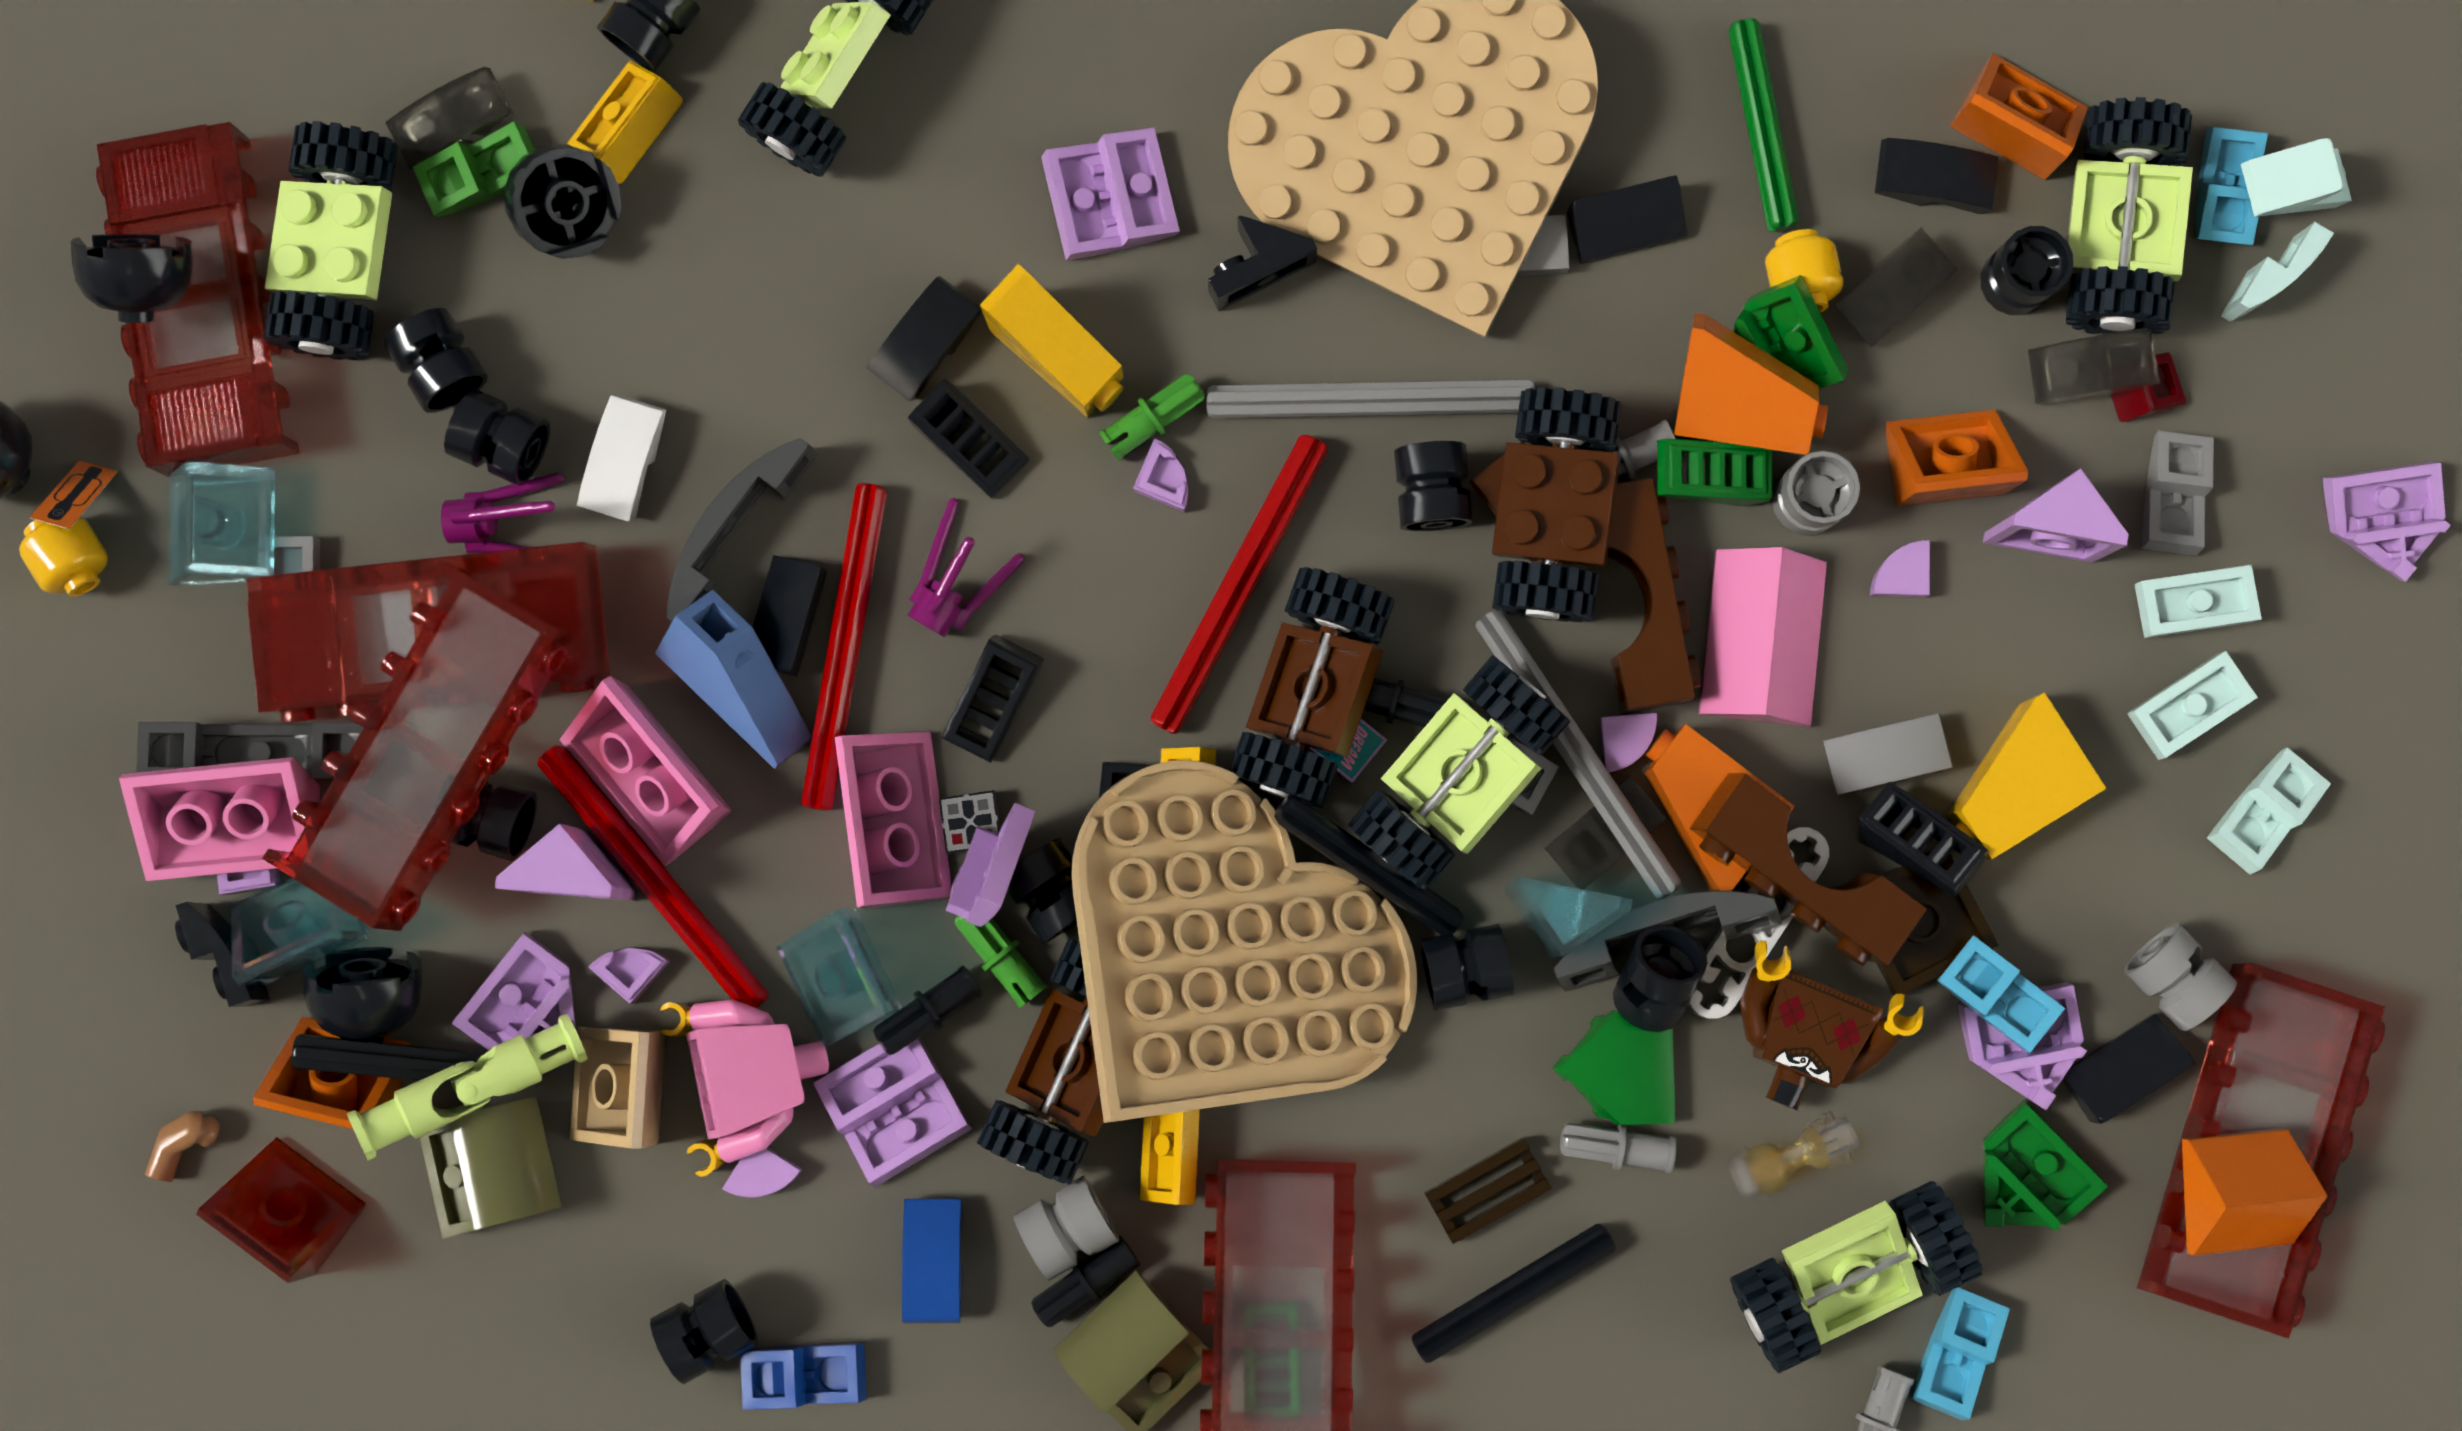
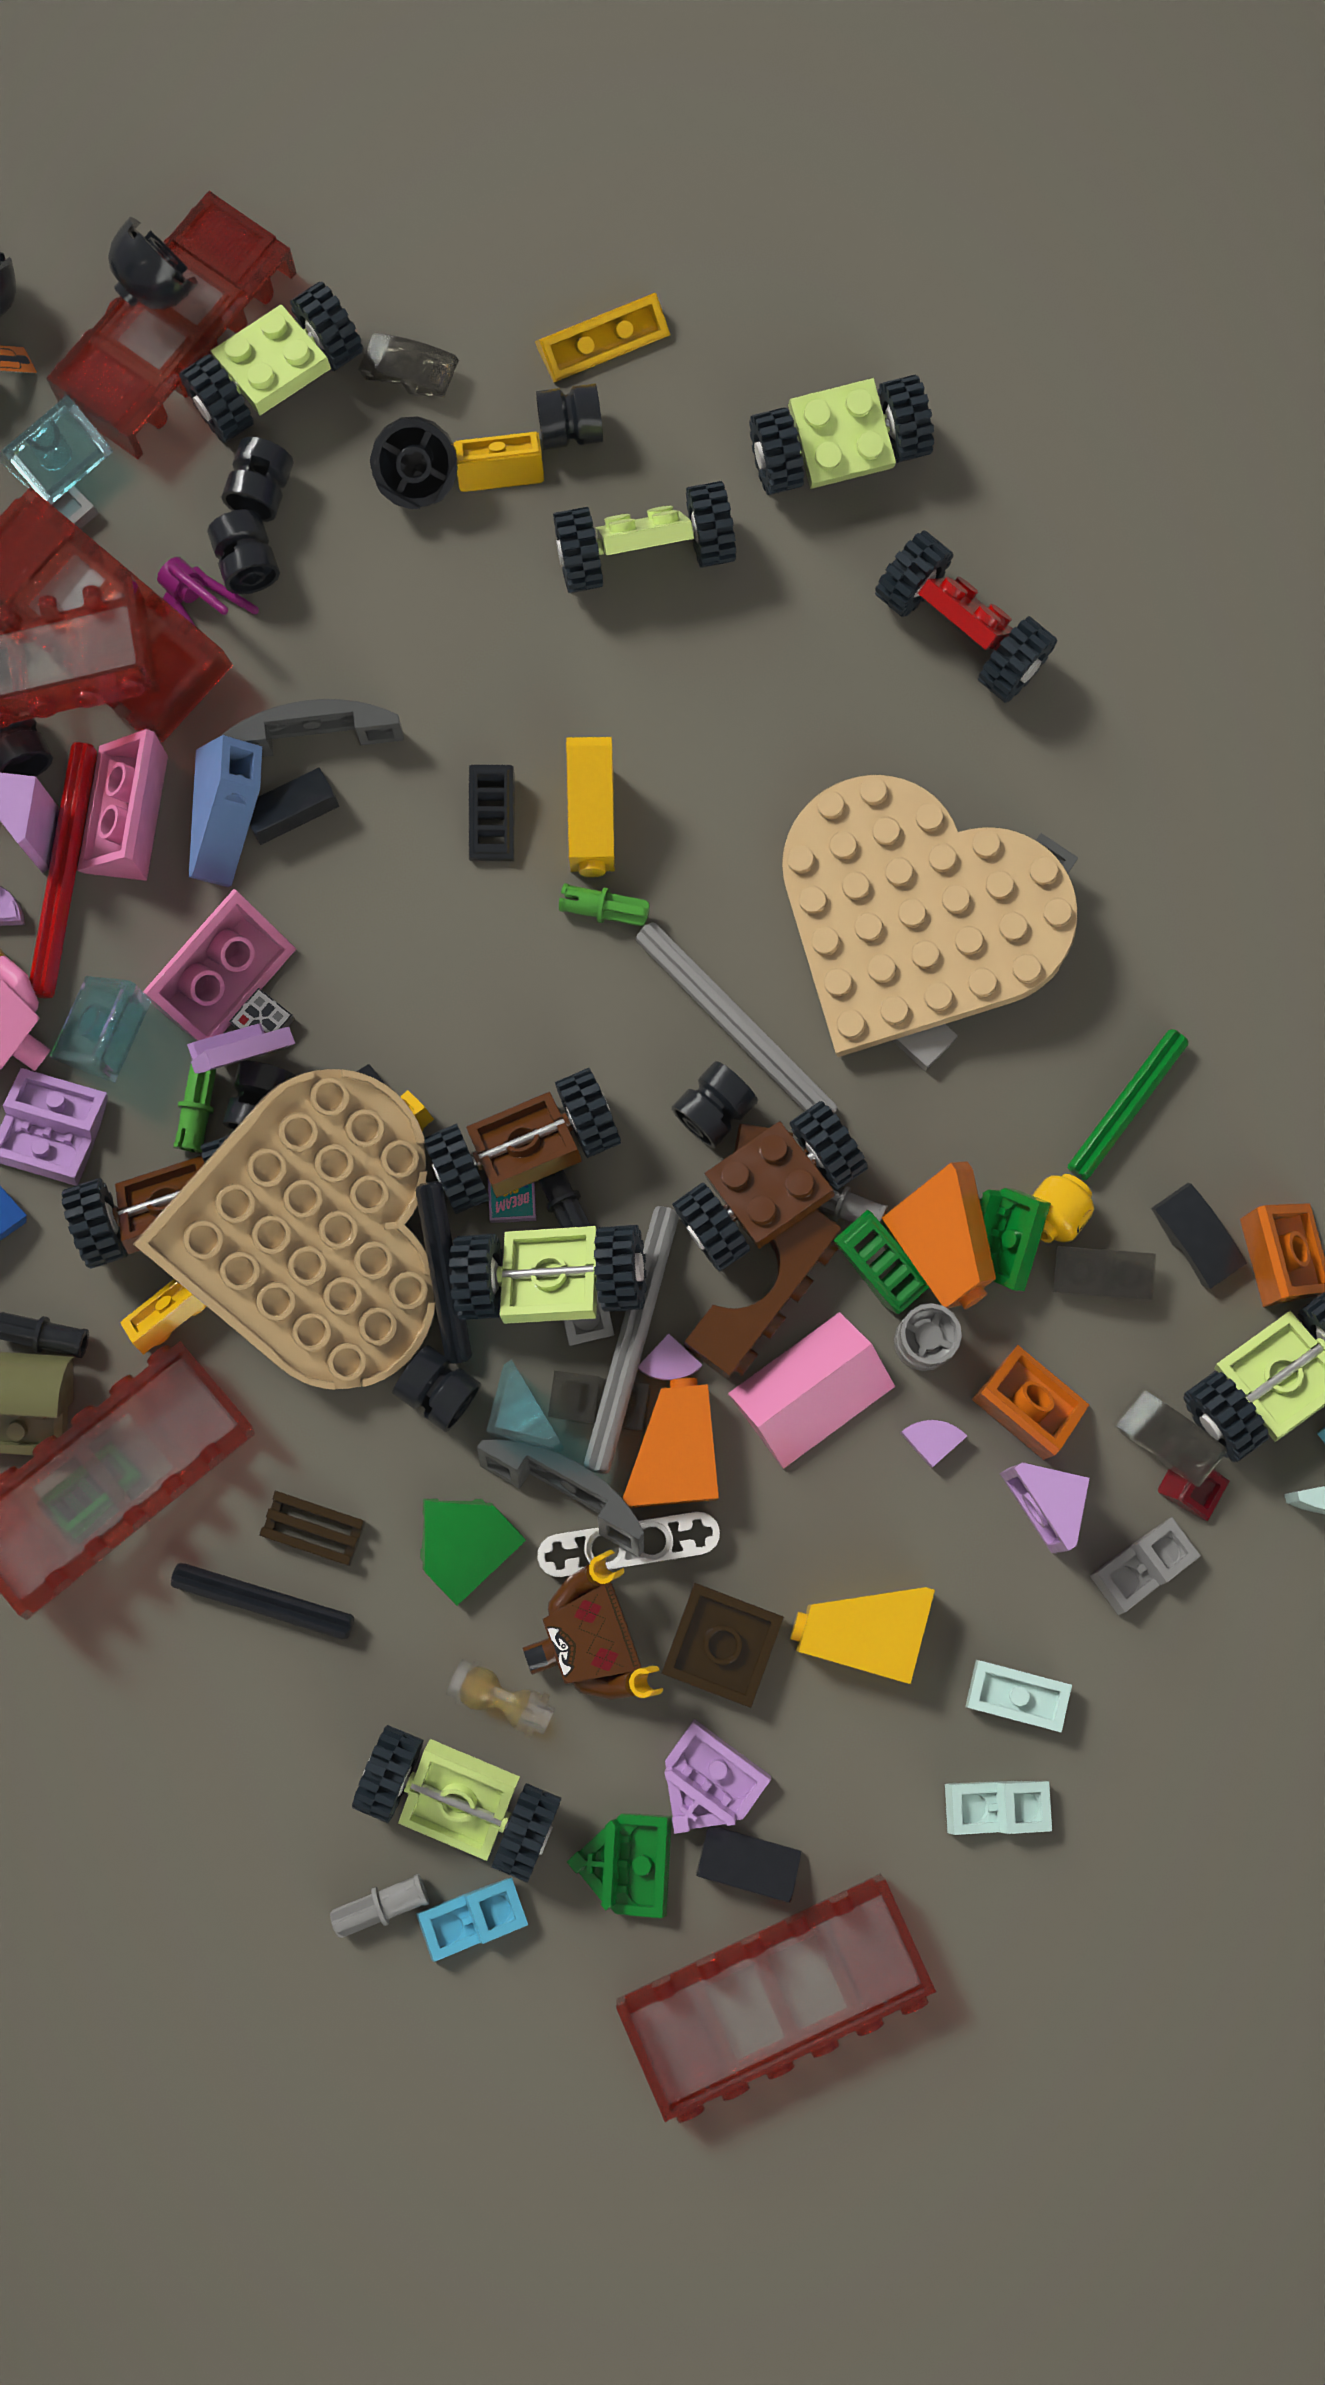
camera: 45 degrees right, 5 degrees down
bright green slope [413,121,534,218] -> none
white slope [576,394,666,522] -> none
red axle [801,483,887,811] -> none
black slope [866,276,982,401] -> none
black axle [873,965,983,1055] -> none
magenta plant [907,498,1025,637] -> none
black slope [941,635,1044,763] -> none
light grey wheel [1013,1175,1119,1280] -> none
lavender slope [1041,127,1180,261] -> none
lavender tile [1133,438,1189,513] -> none
red axle [1150,435,1328,734] -> none
black slope [1208,216,1317,311] -> none
light grey axle [1560,1122,1676,1173] -> none
black slope [1567,175,1687,264] -> none
black wheel [1613,925,1708,1032] -> none
reddish brown arch [1689,773,1927,966] -> none
light grey slope [1823,713,1954,795] -> none
black slope [1858,782,1989,896] -> none
medium azure slope [1937,935,2065,1054] -> none
black wheel [1980,226,2073,315] -> none
light grey wheel [2124,923,2237,1031] -> none
light aqua plate [2134,565,2262,638] -> none
orange slope [2182,1128,2328,1256] -> none
lavender slope [2322,461,2451,582] -> none

